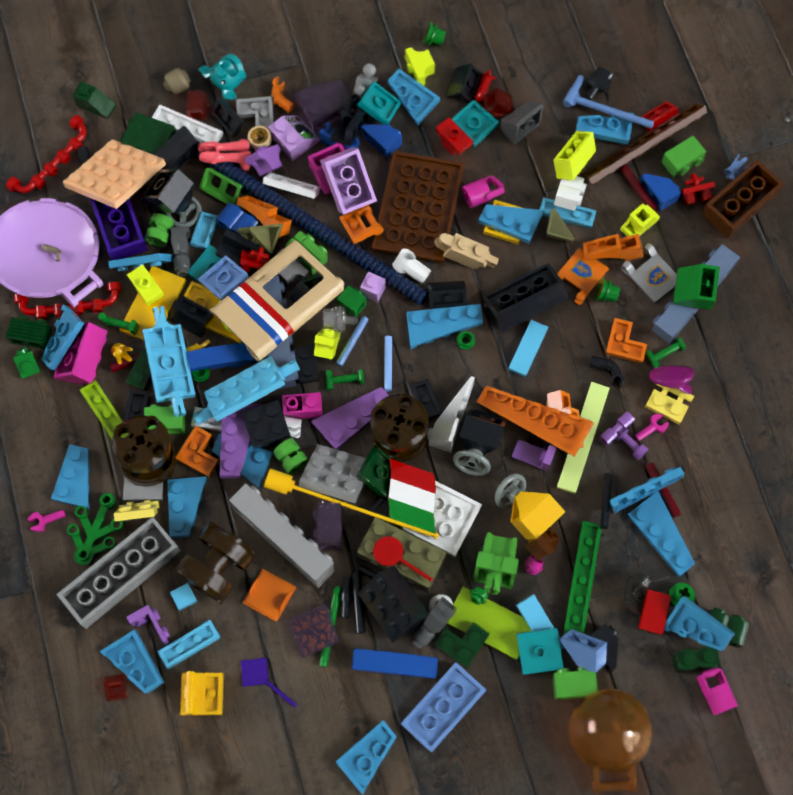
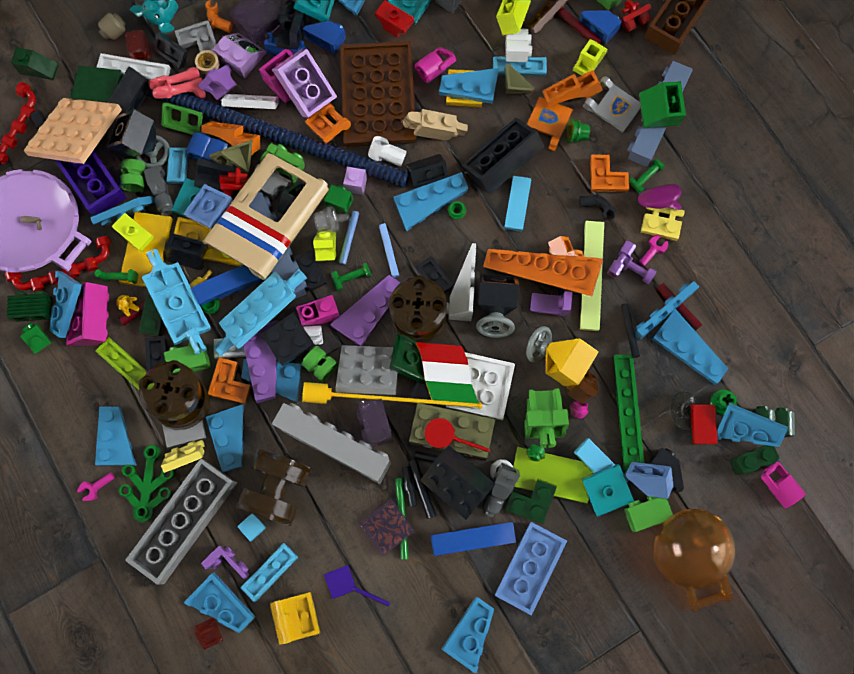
camera: 15 degrees left, 5 degrees up
orange piece [242,568,297,622] -> none

